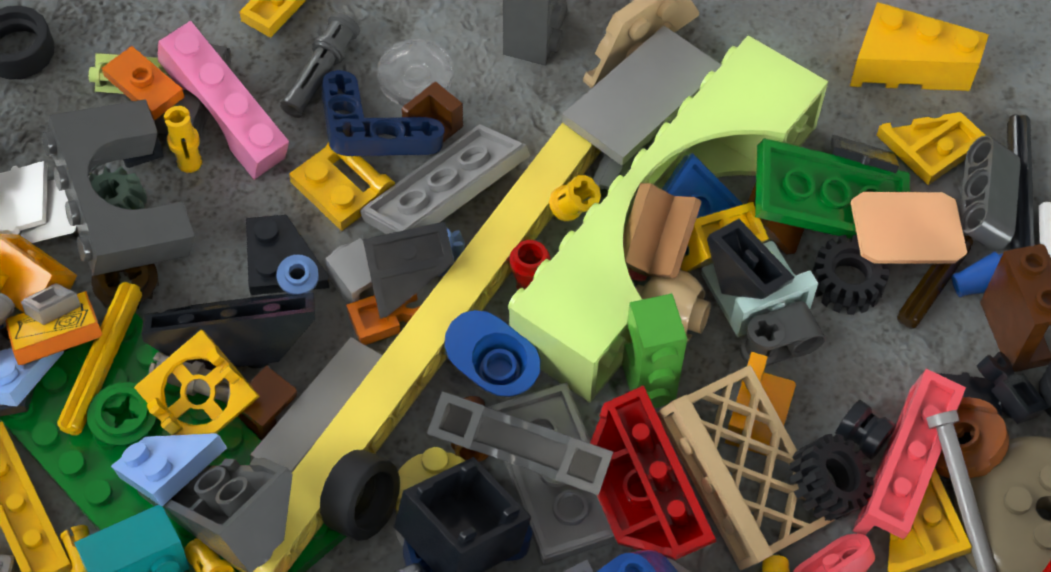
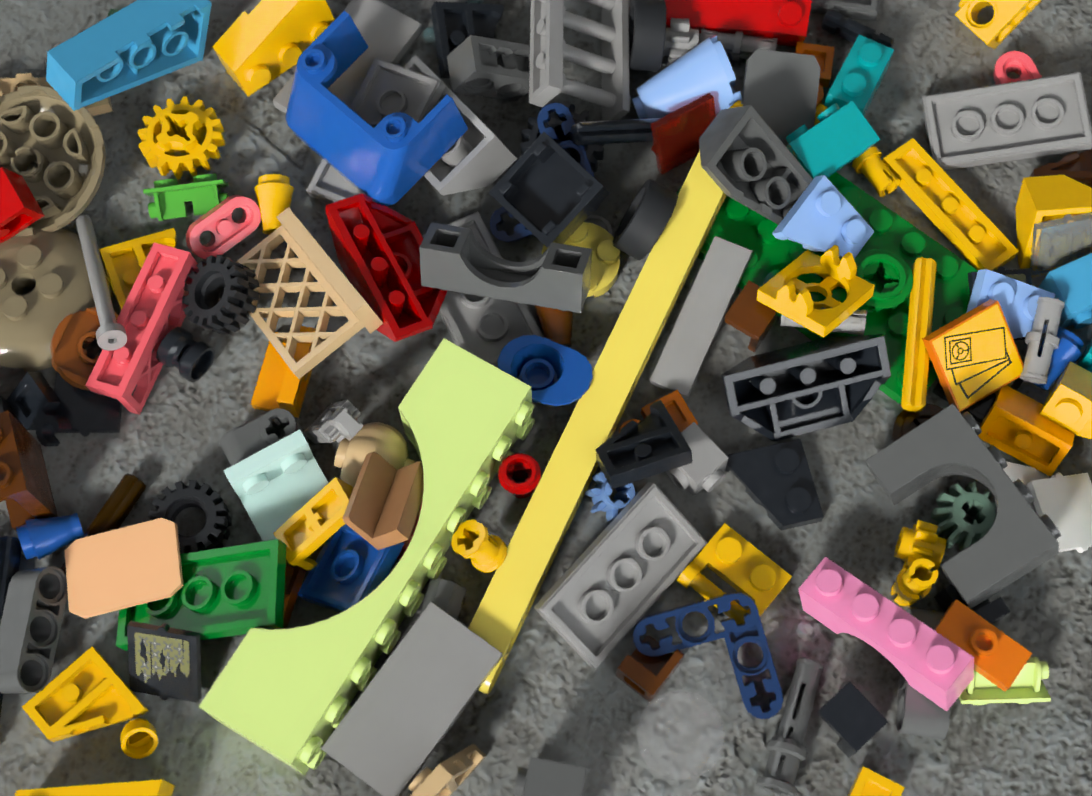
camera: 175 degrees right, 10 degrees up
light grey tile [21,283,81,325] -> none
medium blue plate [277,255,319,295] -> none
bright green arch [622,293,687,408] -> none
black slope [707,219,795,299] -> none
none -> yellow hinge [120,718,158,759]
none -> light grey hinge [303,400,364,444]
none -> black panel [819,681,888,758]
none -> yellow gear [894,520,946,570]

